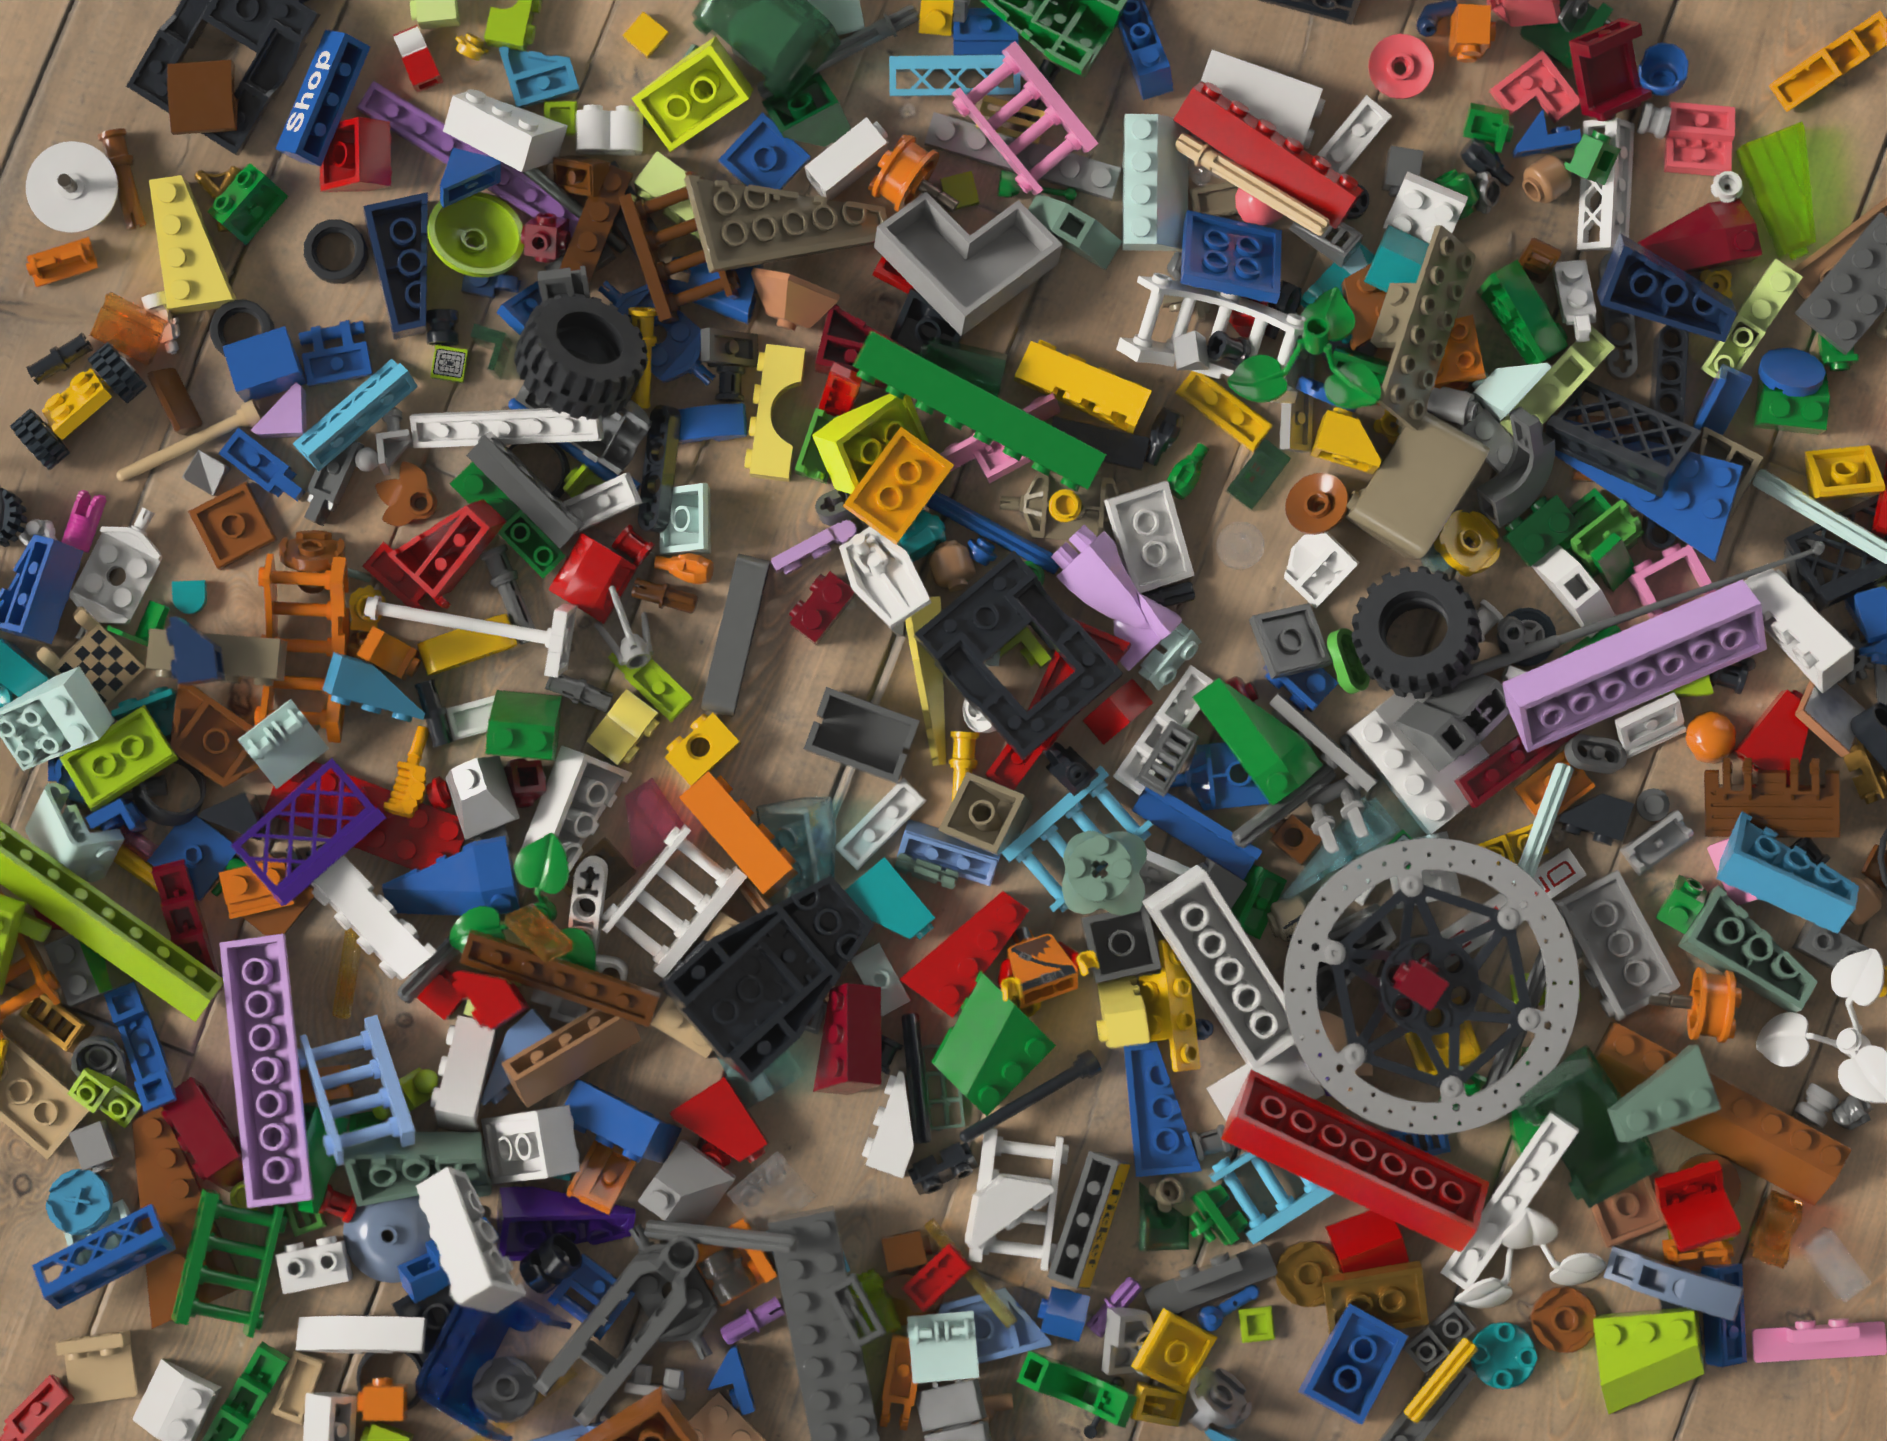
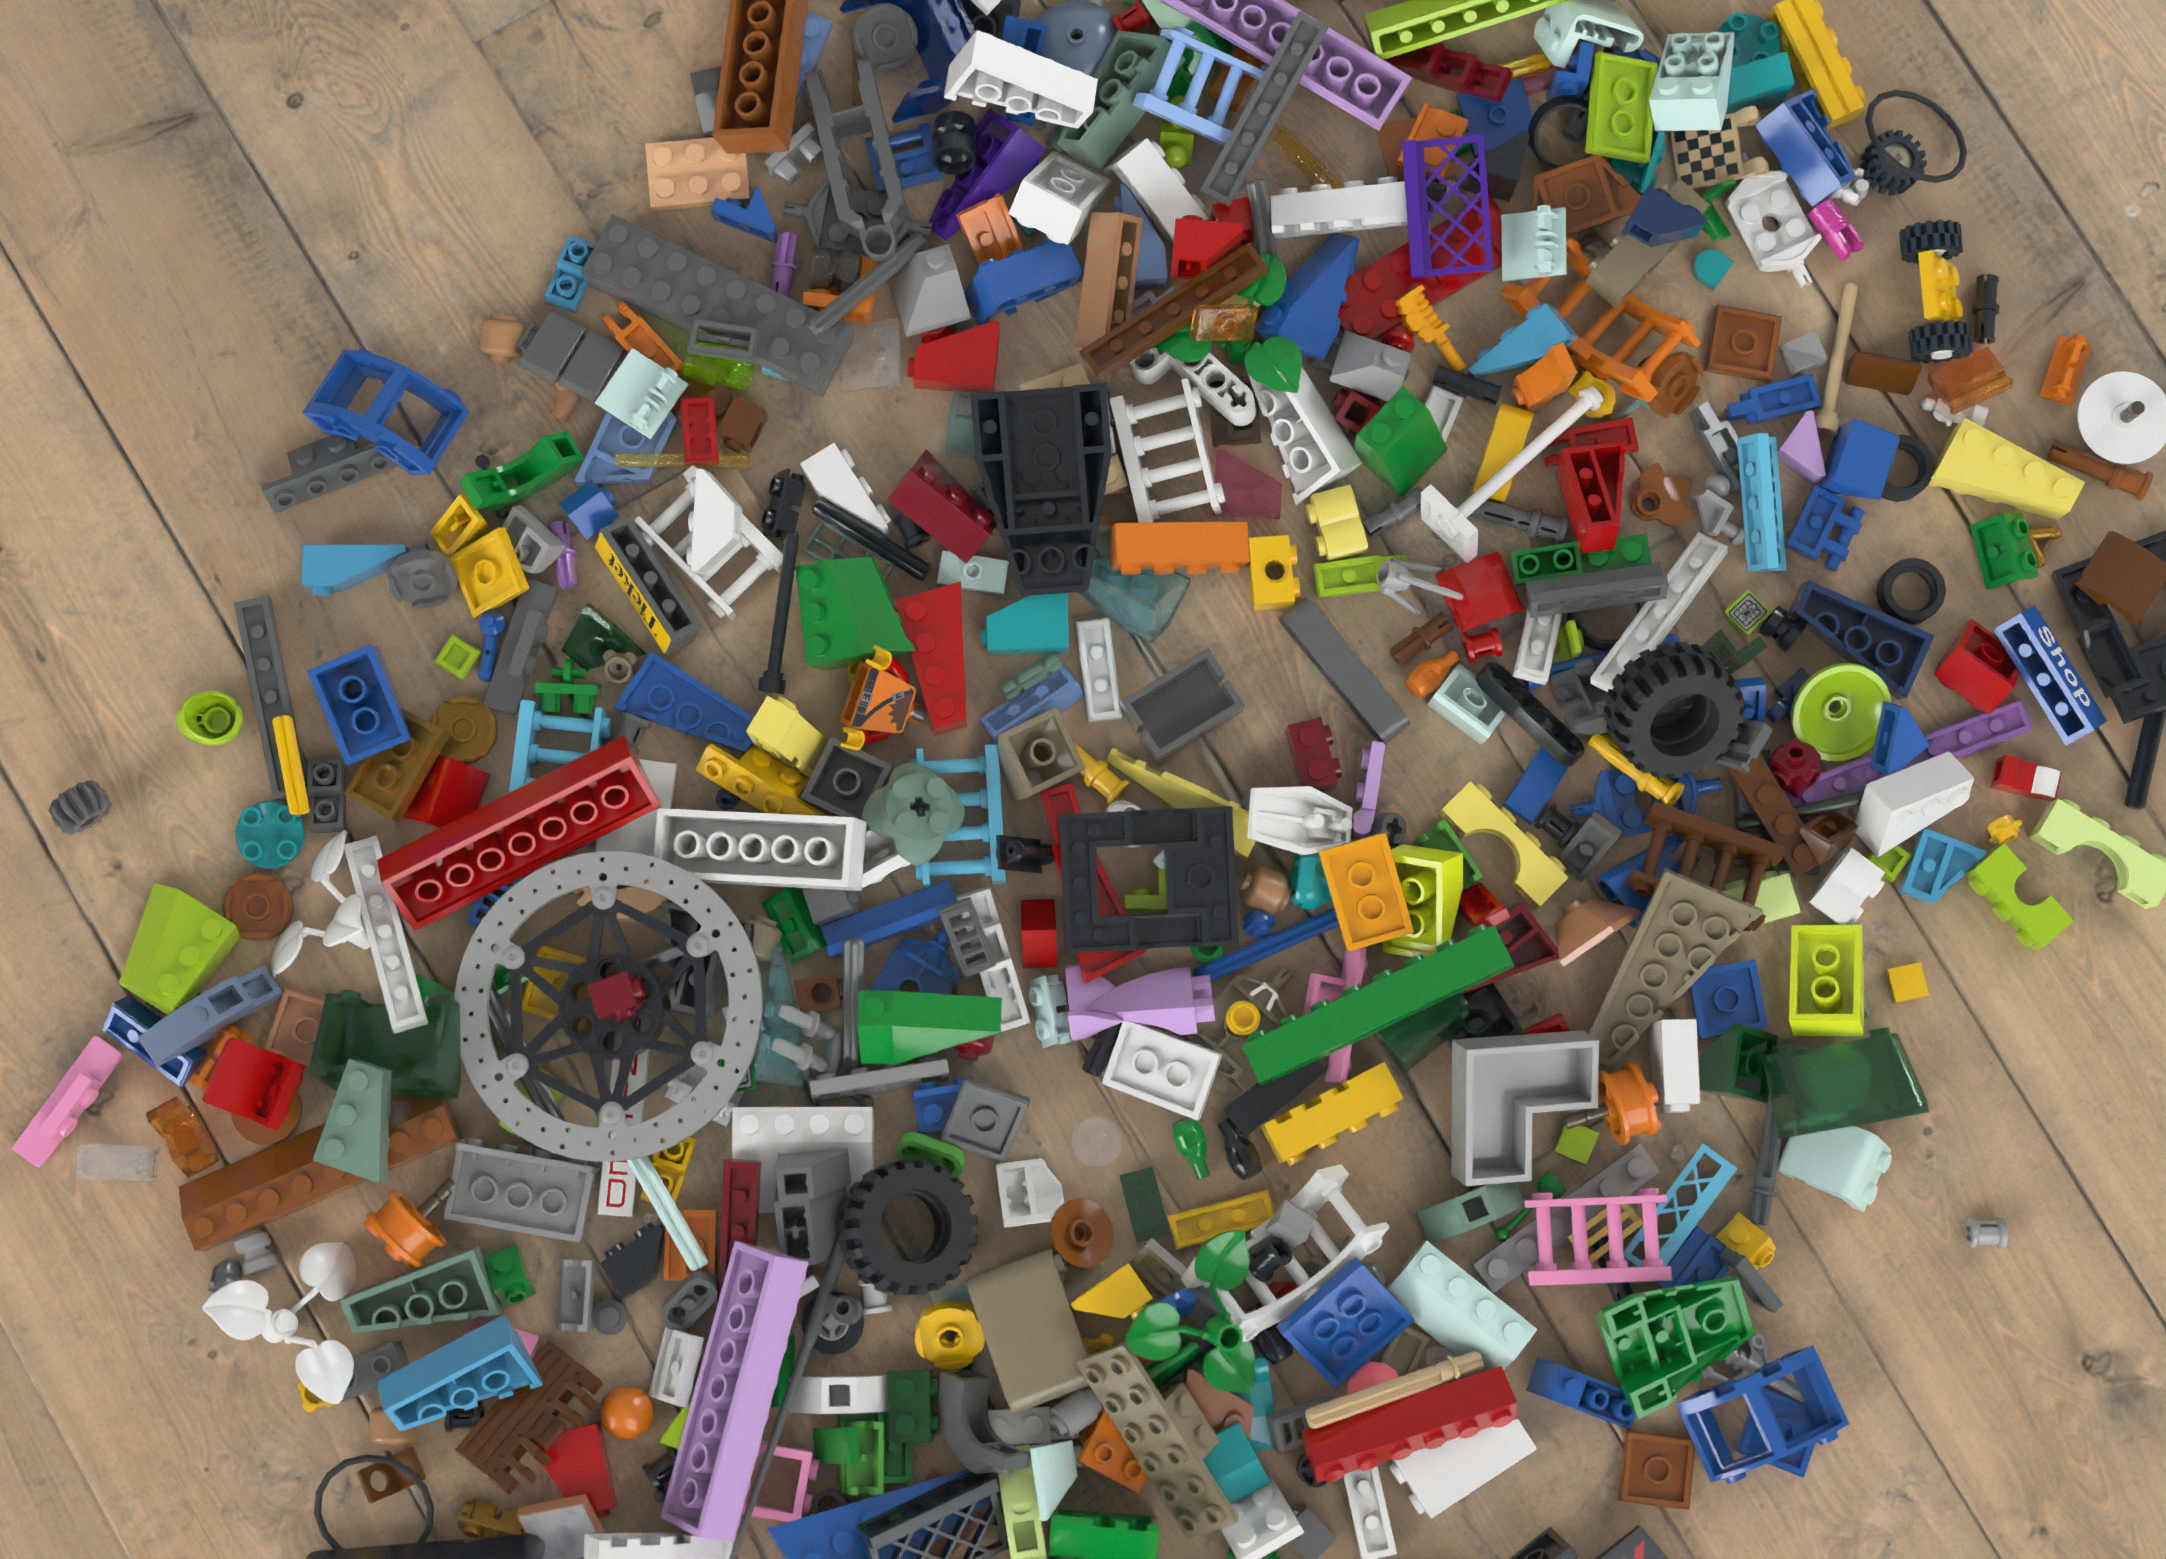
camera: 125 degrees right, 5 degrees down
none -> dark grey plate [1200,11,1328,208]

